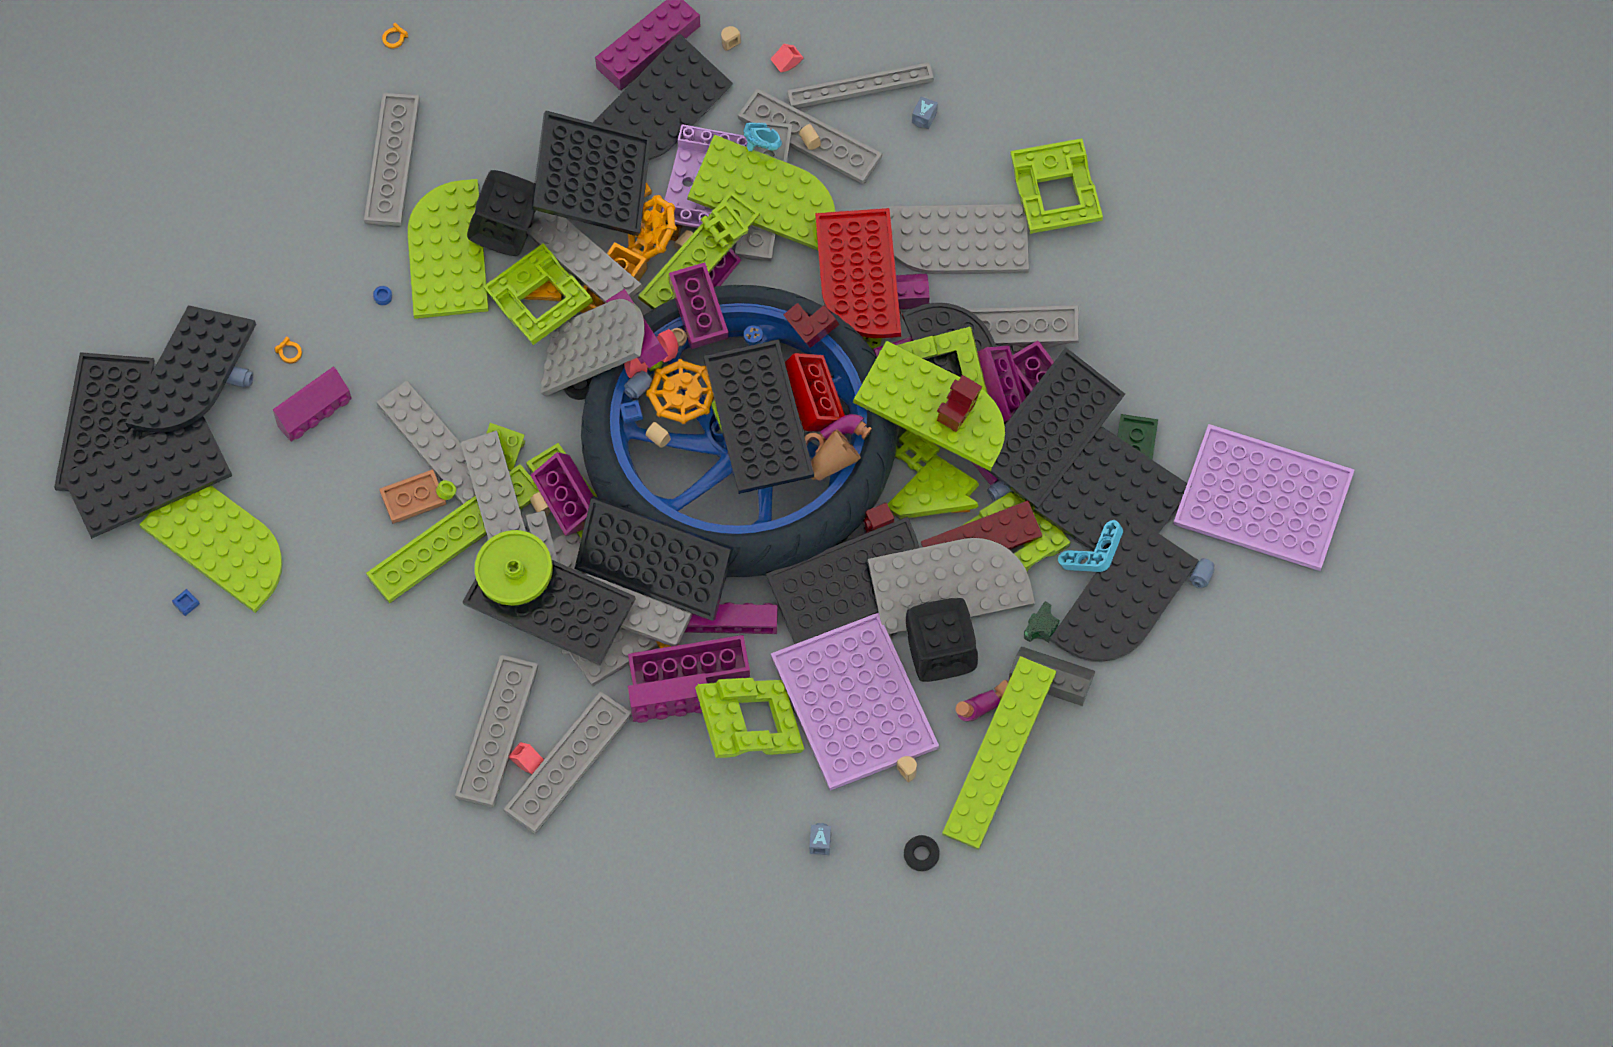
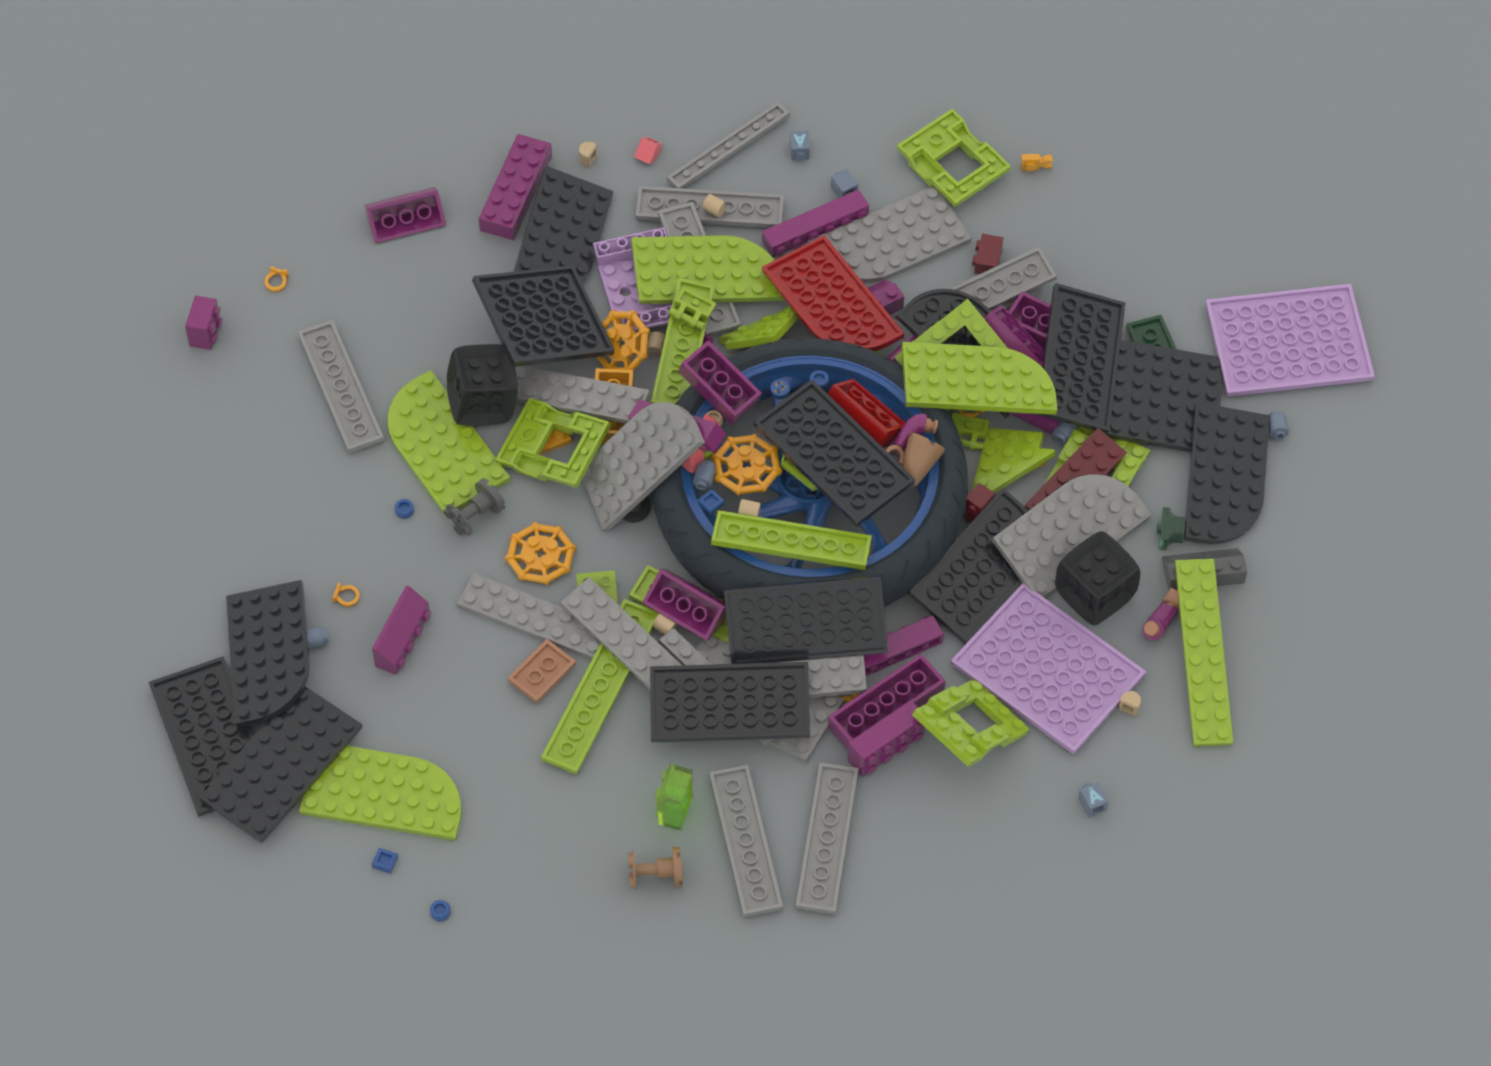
camera: 30 degrees left, 5 degrees down
lime tile [436,480,456,500] -> none
lime dish [475,530,553,605] -> none
coral brick [509,742,544,774] -> none
medium azure piece [743,123,782,151] -> none
dark red brick [783,303,840,348] -> none
black tyre [904,835,940,871] -> none
dark red brick [937,375,982,432] -> none
medium azure beam [1058,520,1123,572] -> none
none -> magenta brick [185,295,222,350]
none -> magenta slope [364,187,446,243]
none -> blue tile [430,900,451,921]
none -> dark grey piece [443,478,506,536]
none -> light orange plate [504,522,576,585]
none -> medium nougat piece [628,847,683,890]
none -> clear neon green brick [655,764,693,831]
none -> lime plate [711,510,872,570]
none -> lime wing [718,306,799,350]
none -> magenta brick [762,189,869,258]
none -> blue tile [810,371,829,389]
none -> sand blue brick [831,169,858,198]
none -> dark red brick [972,233,1004,274]
none -> light orange plate [1020,154,1053,171]

